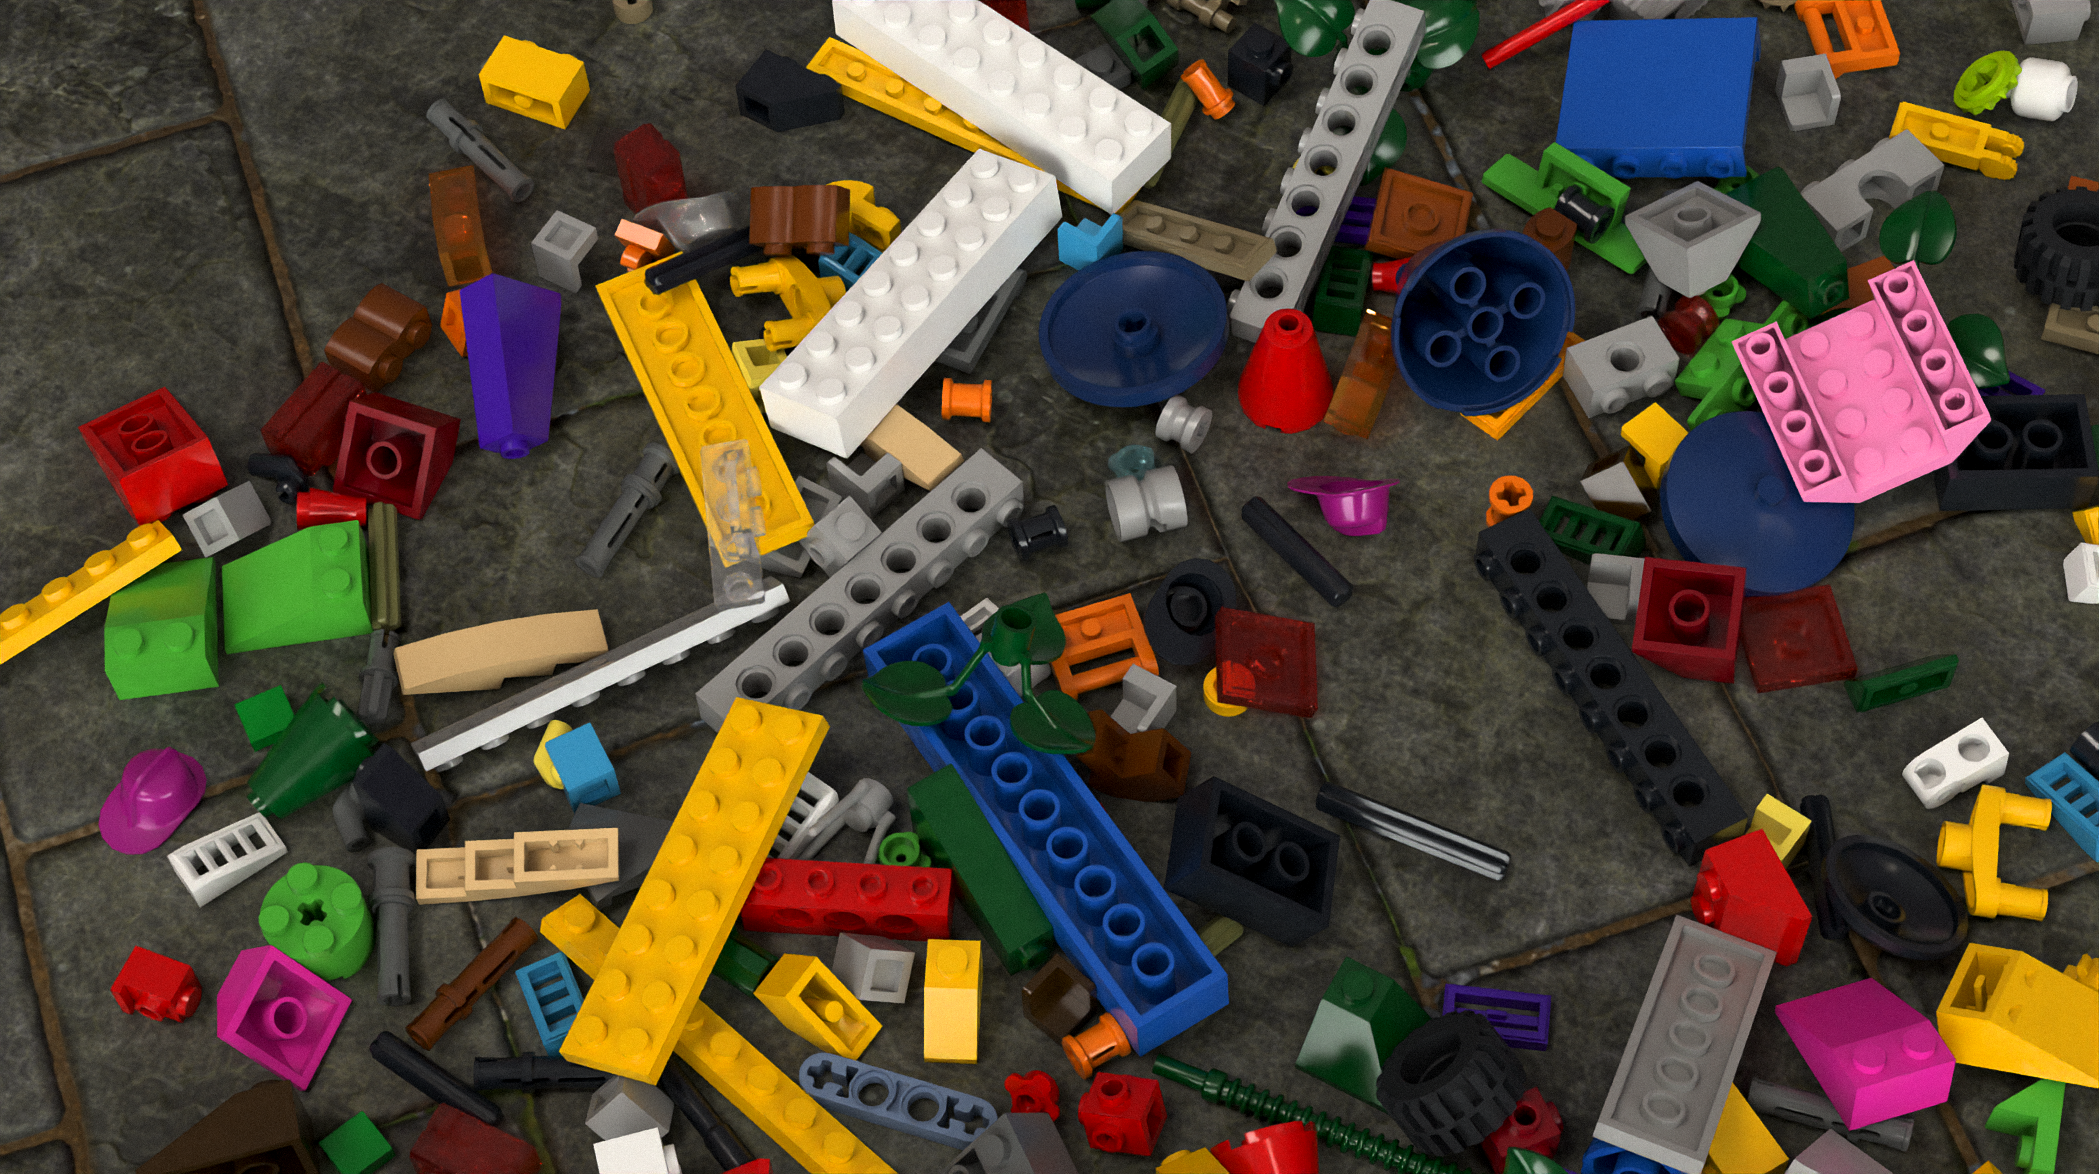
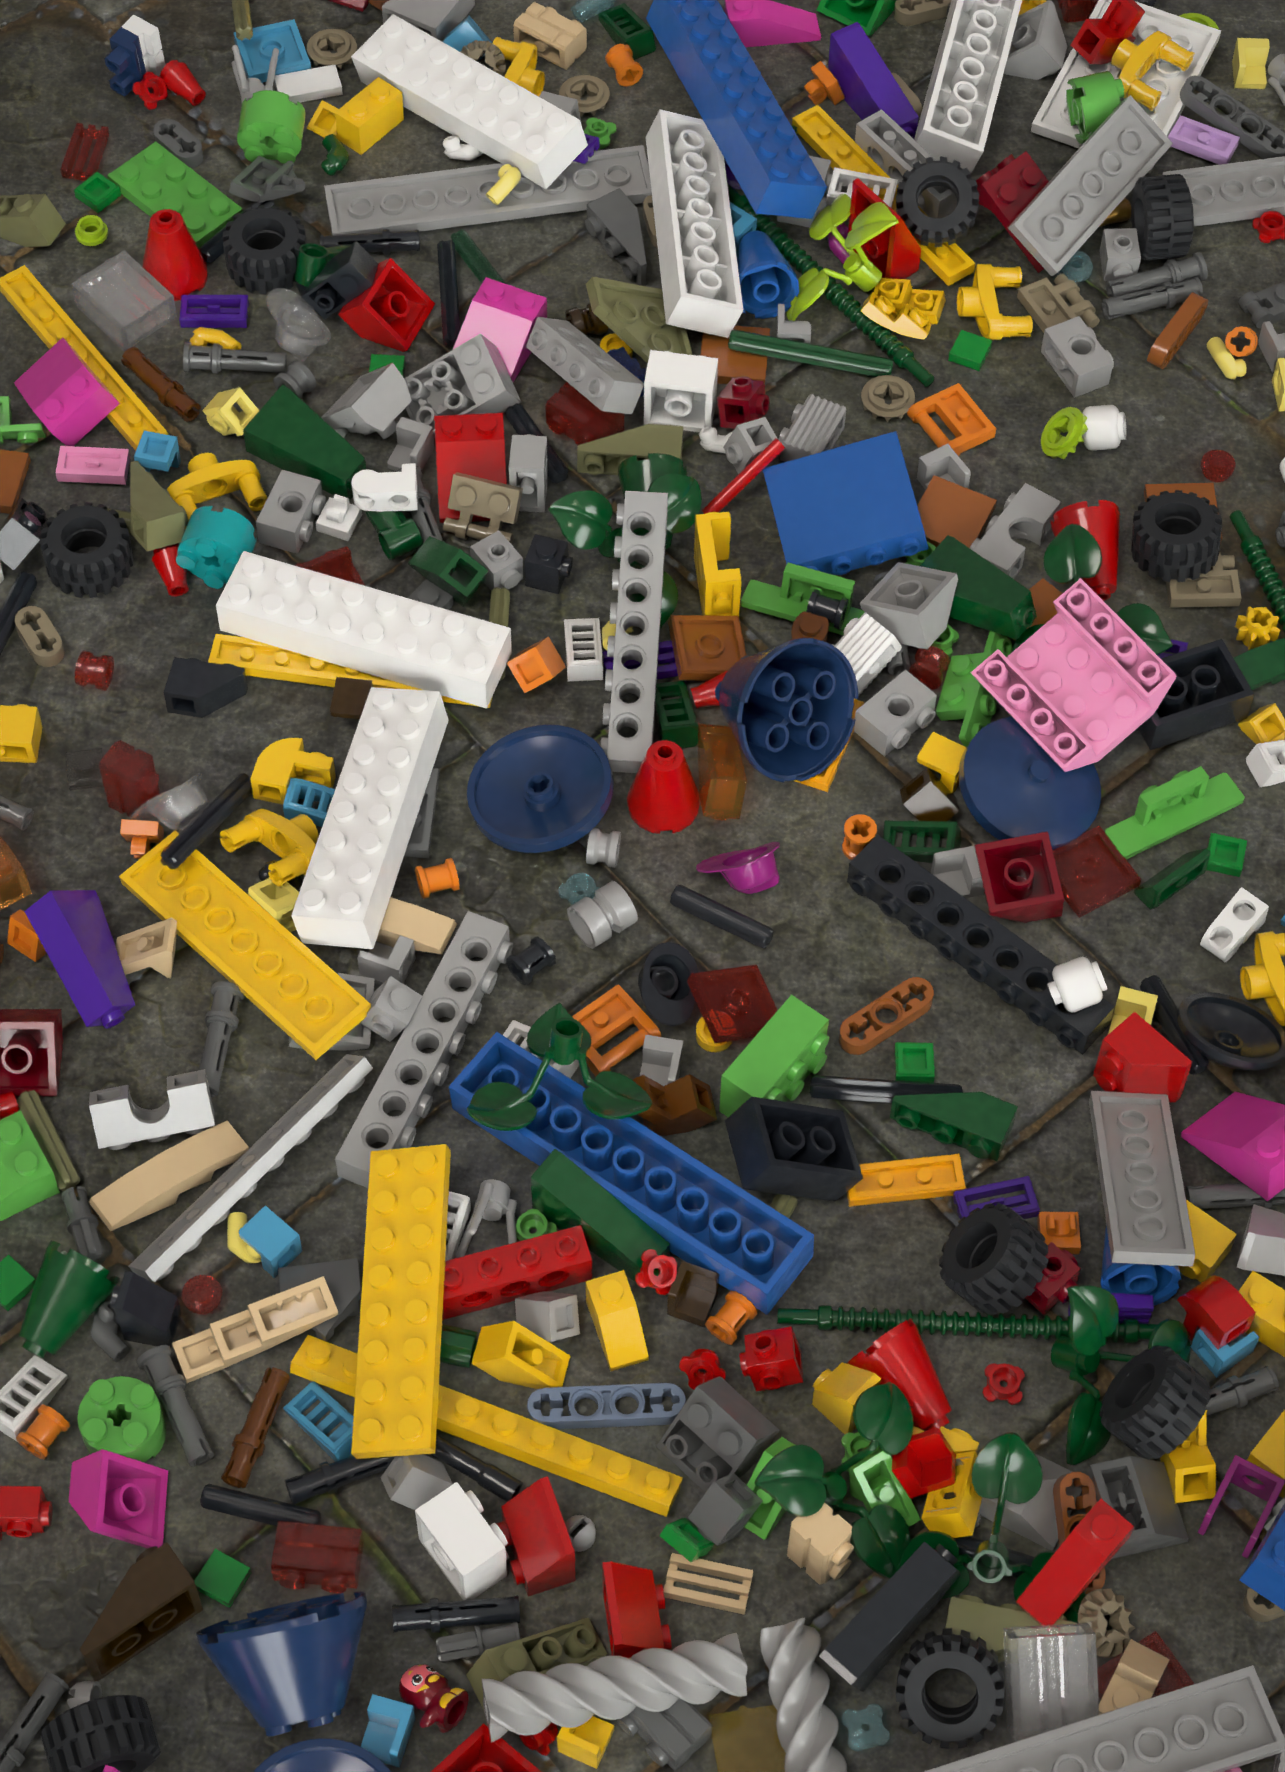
camera: 25 degrees left, 0 degrees up
light grey panel [531,210,598,293] -> none
clear bracket [700,439,766,611] -> none
reddish brown brick [749,185,850,256] -> none
dark azure panel [1058,213,1123,270] -> none
dark tan tile [1119,200,1277,281] -> none
orange pin [1180,59,1235,120] -> none
dark green slope [1295,956,1432,1116] -> none
yellow hinge [1889,101,2025,181] -> none
none -> orange bush [16,1404,70,1460]
none -> clear red wheel [75,650,114,691]
none -> arch [89,1069,215,1150]
none -> tan slope [116,918,177,978]
none -> clear red plate [182,1275,222,1314]
none -> dark brown panel [330,677,373,720]
none -> light grey brick [470,530,523,591]
none -> orange panel [507,636,566,694]
none -> white slope [564,618,603,682]
none -> red plate [635,1249,677,1295]
none -> yellow panel [694,512,741,616]
none -> bright green brick [719,994,830,1117]
none -> white brick [831,612,902,699]
none -> dark orange beam [839,977,934,1055]
none -> light orange tile [847,1154,966,1207]
none -> dark green slope [889,1092,1018,1162]
none -> green tile [894,1042,935,1083]
none -> dark orange tile [917,475,997,548]
none -> orange tile [1037,1212,1081,1254]
none -> white head [1047,956,1107,1012]
none -> red cone [1050,500,1120,601]
none -> bright green bracket [1104,766,1245,860]
none -> green tile [1206,833,1247,877]

